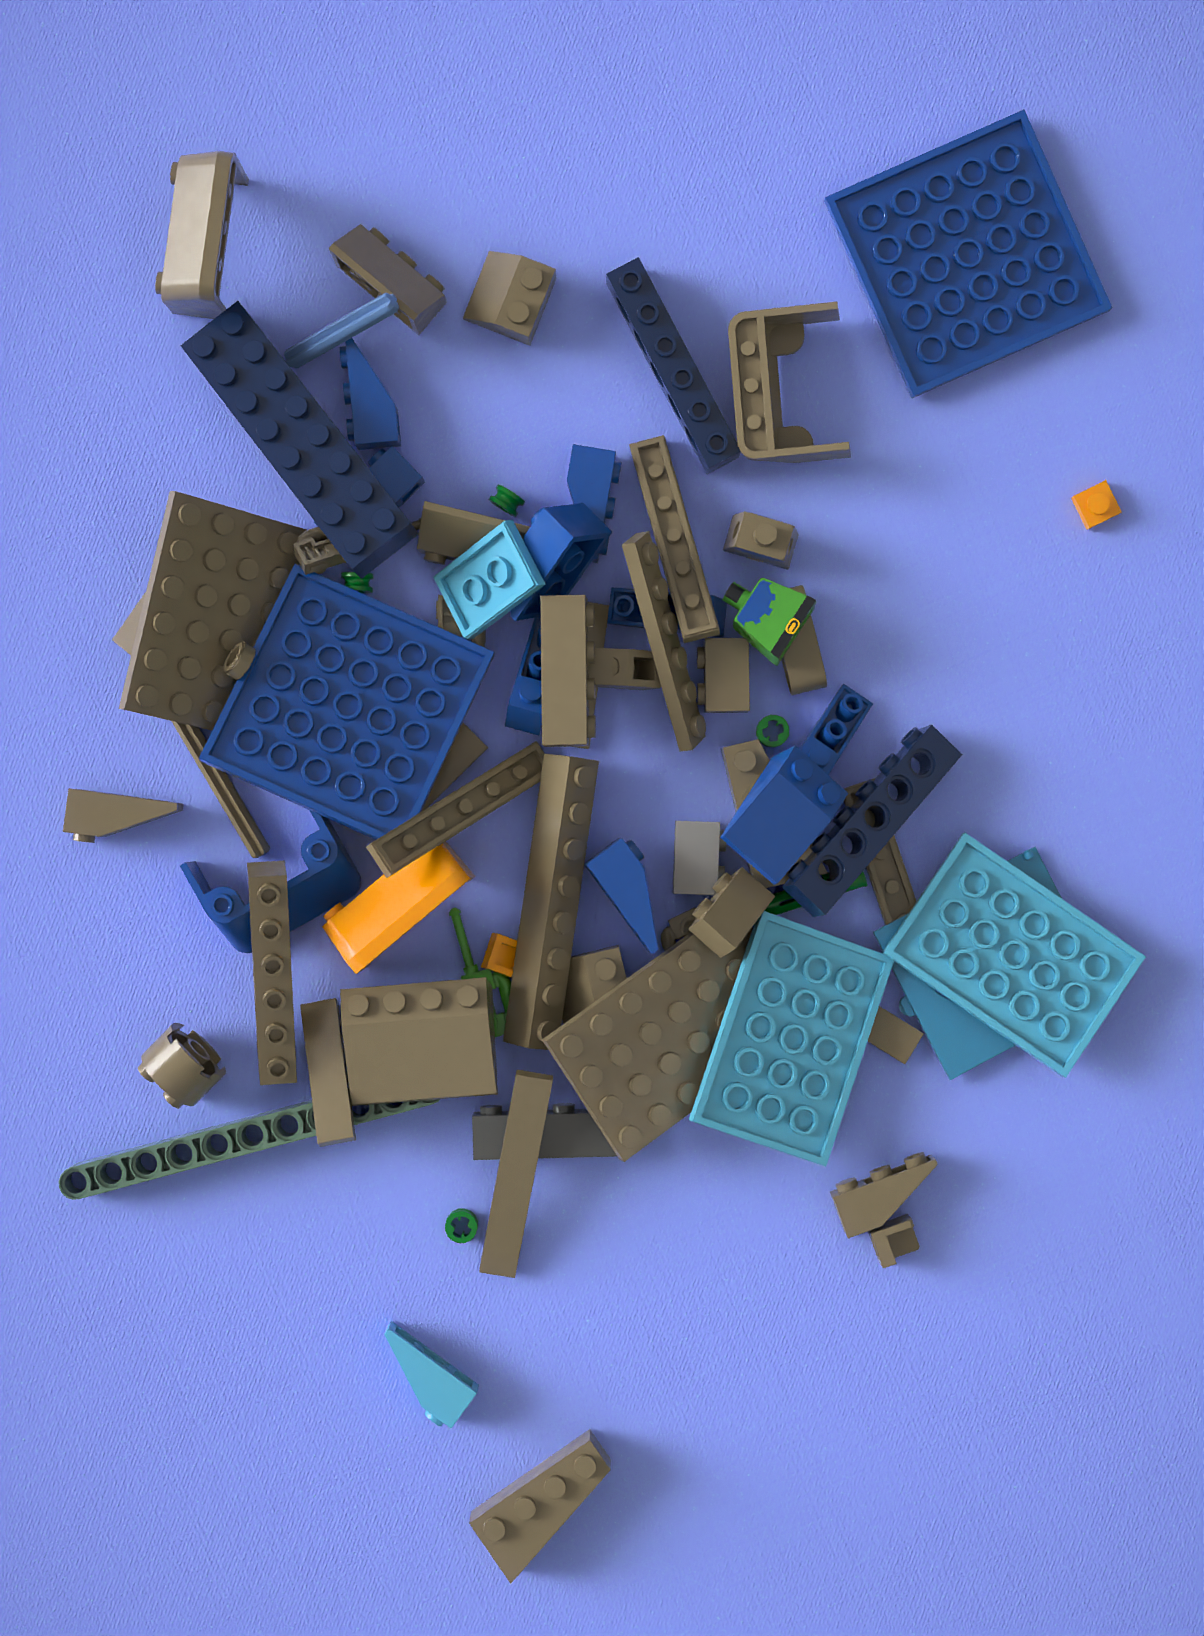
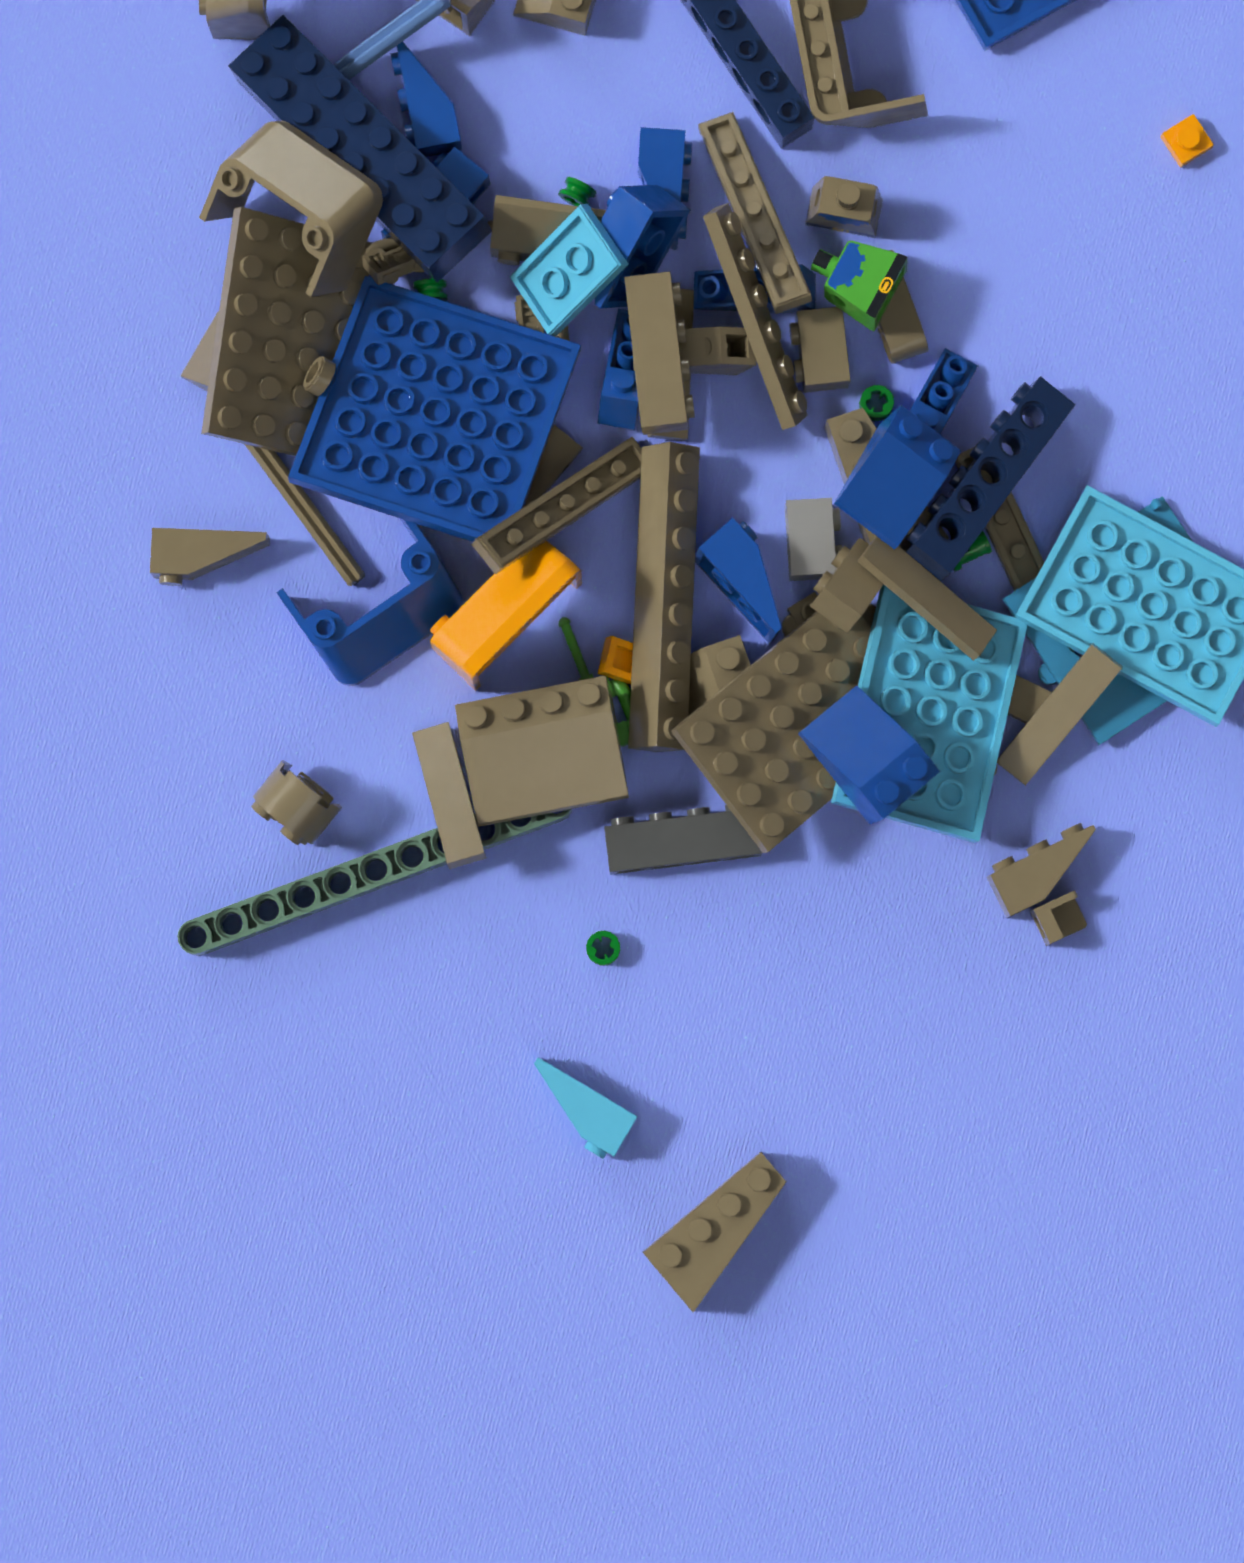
camera: 10 degrees left, 5 degrees down
dark tan brick [247,860,297,1085] -> none
dark tan tile [479,1070,553,1278] -> none
none -> dark tan windscreen [199,120,383,297]
none -> blue slope [798,686,940,825]
none -> dark tan tile [857,536,997,661]
none -> dark tan tile [997,643,1123,786]

